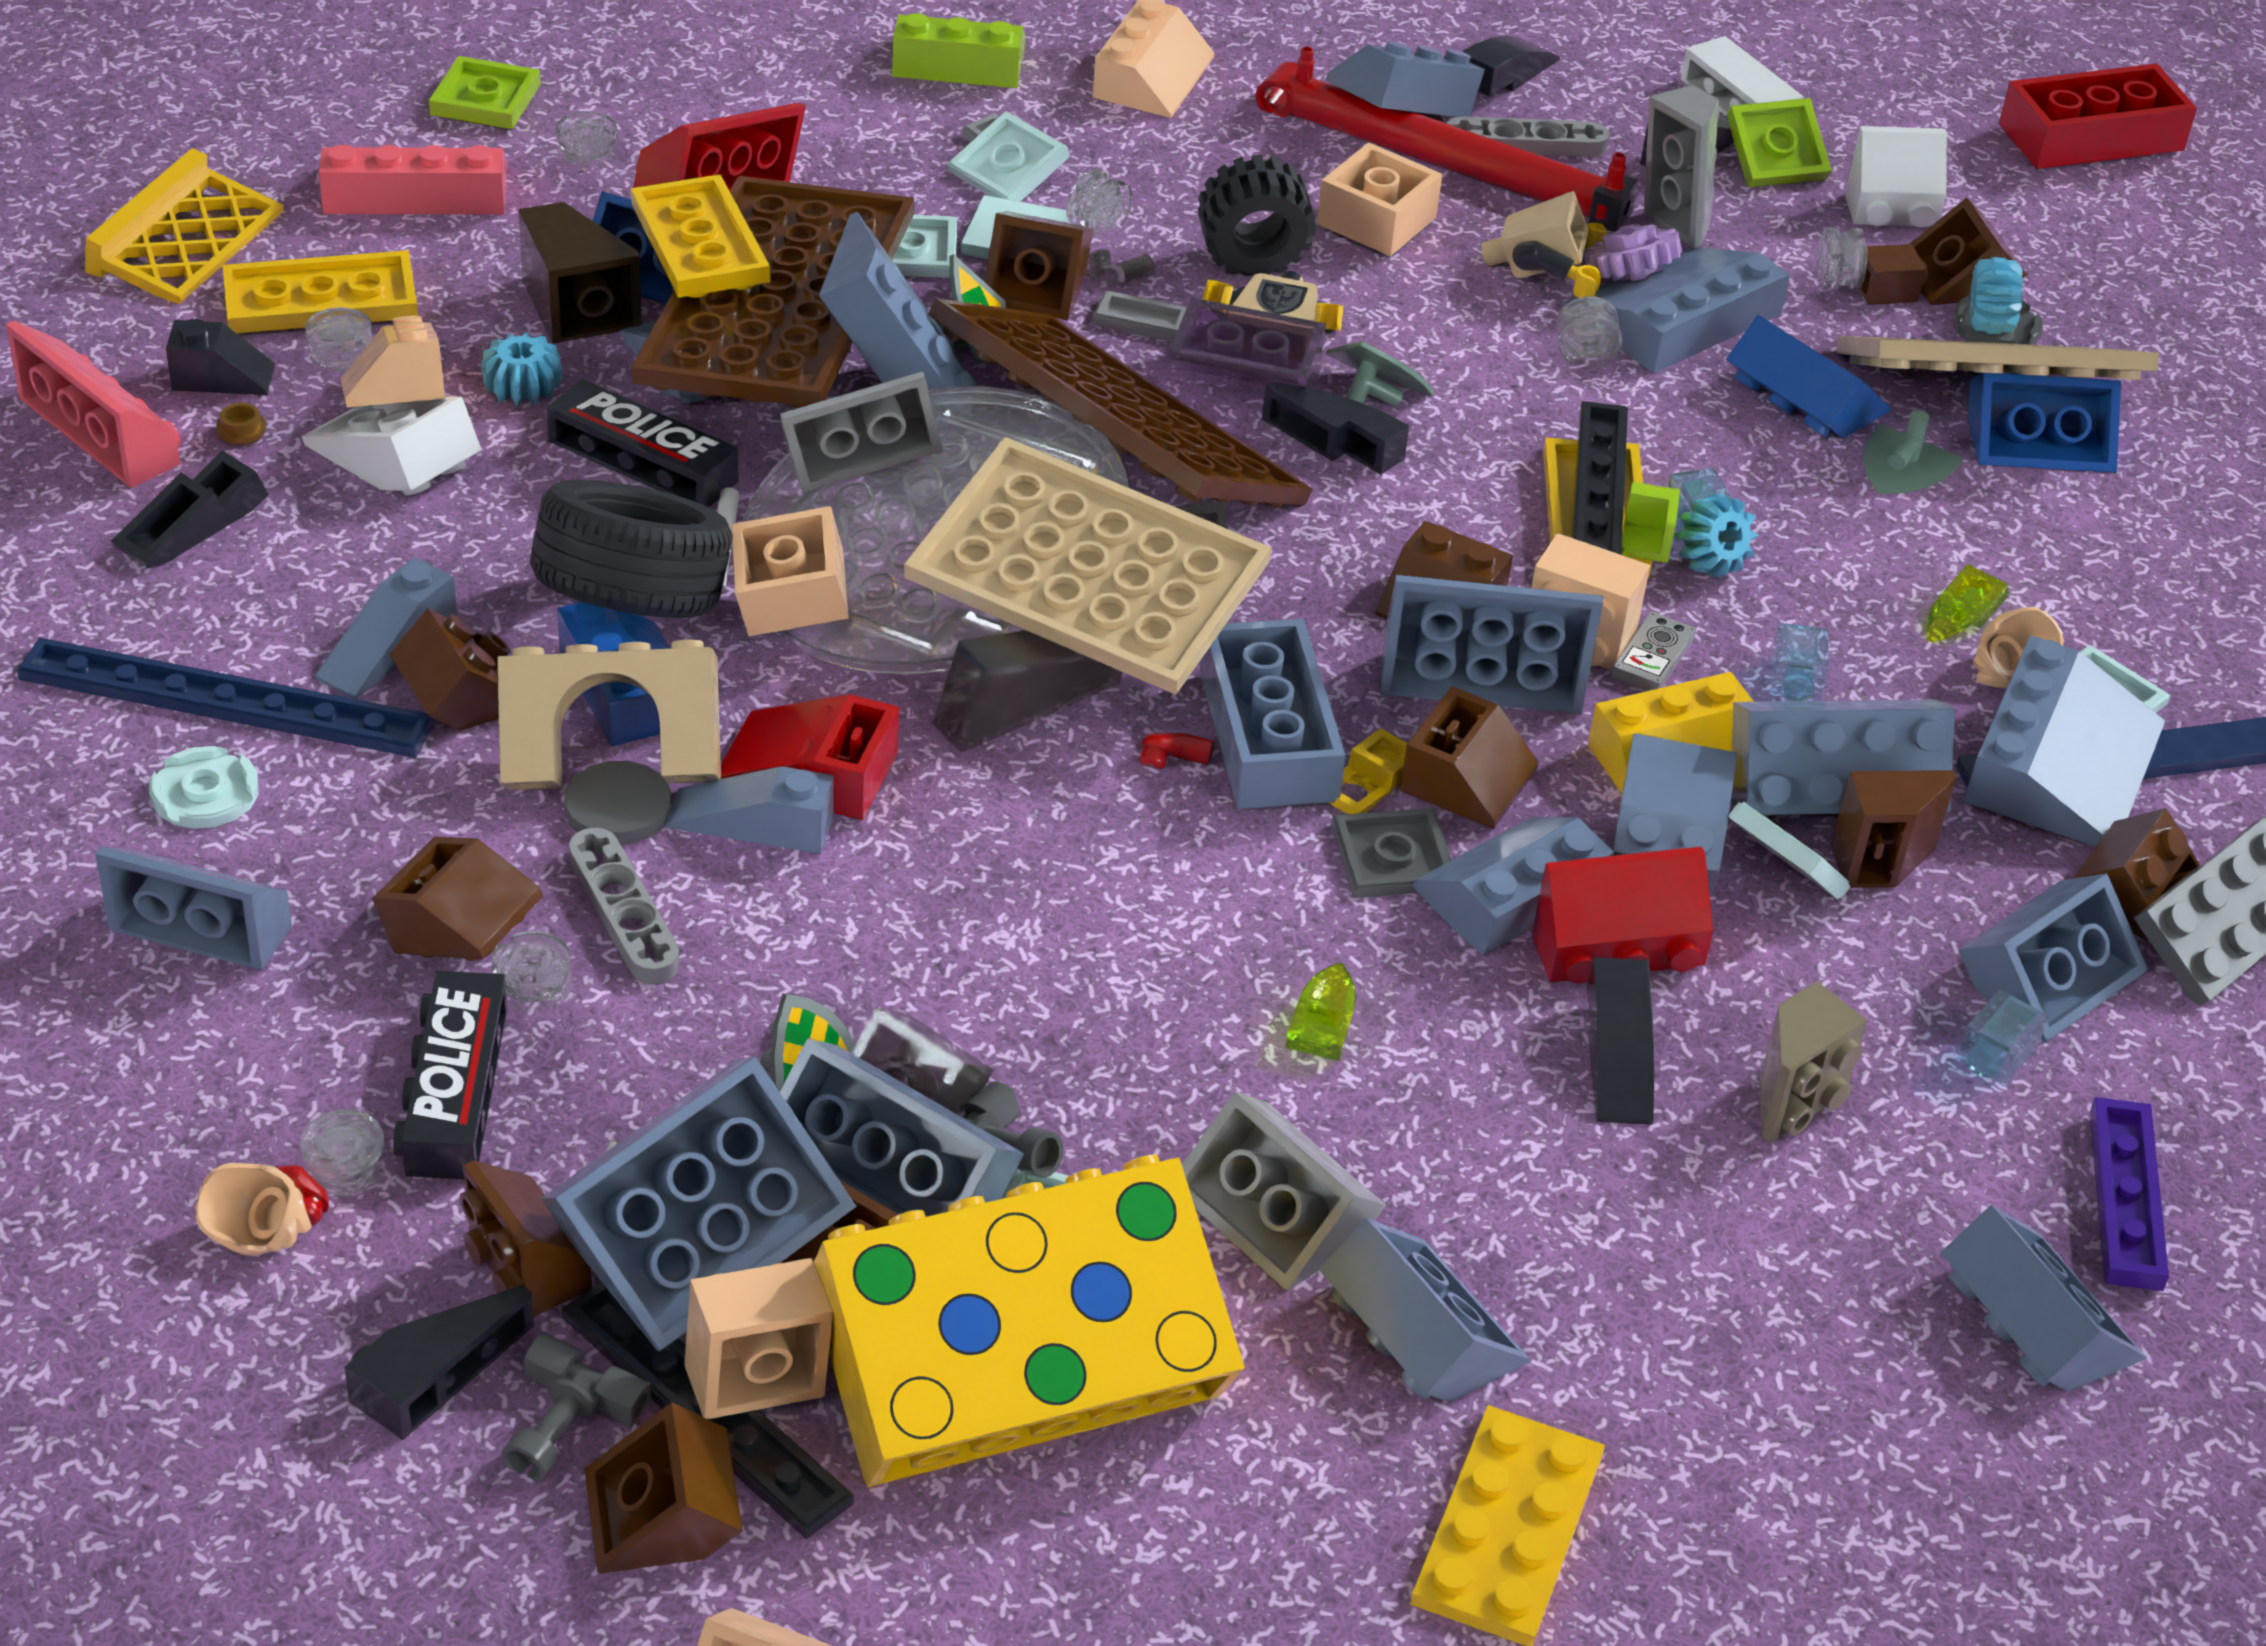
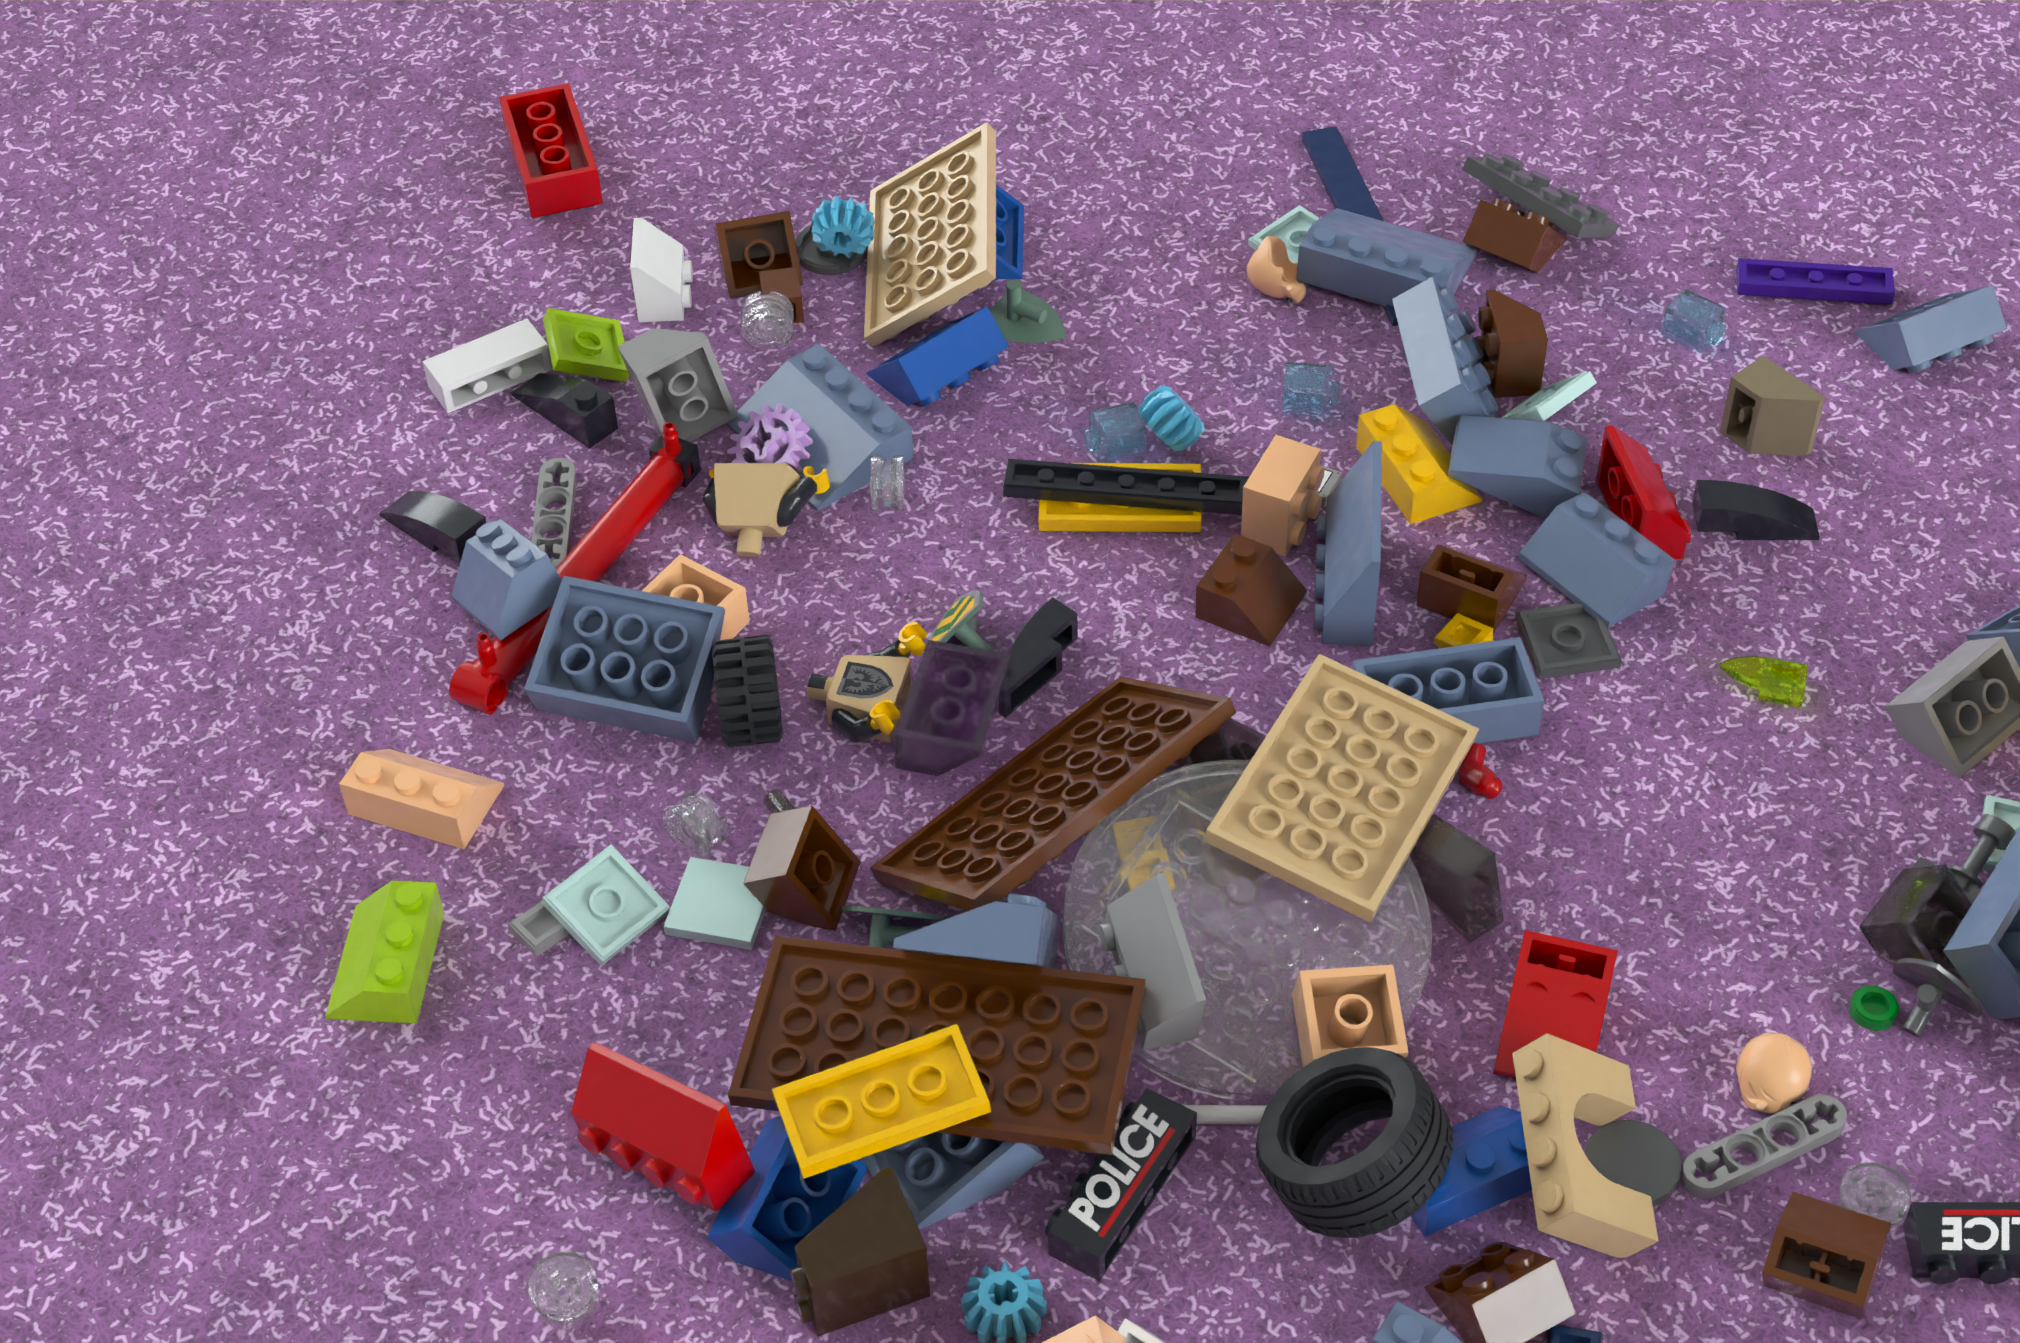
camera: 85 degrees left, 5 degrees up
sand blue slope [665,766,834,854] -> none
light aqua tile [892,215,957,278] -> none
light grey tile [1093,291,1192,343] -> none
lime panel [1621,482,1680,563] -> none
clear neon green plate [1926,564,2009,642] -> none
sand blue slope [1958,873,2148,1042] -> none
none -> sand blue slope [524,576,725,743]
none -> light nougat hair [1736,1032,1812,1114]

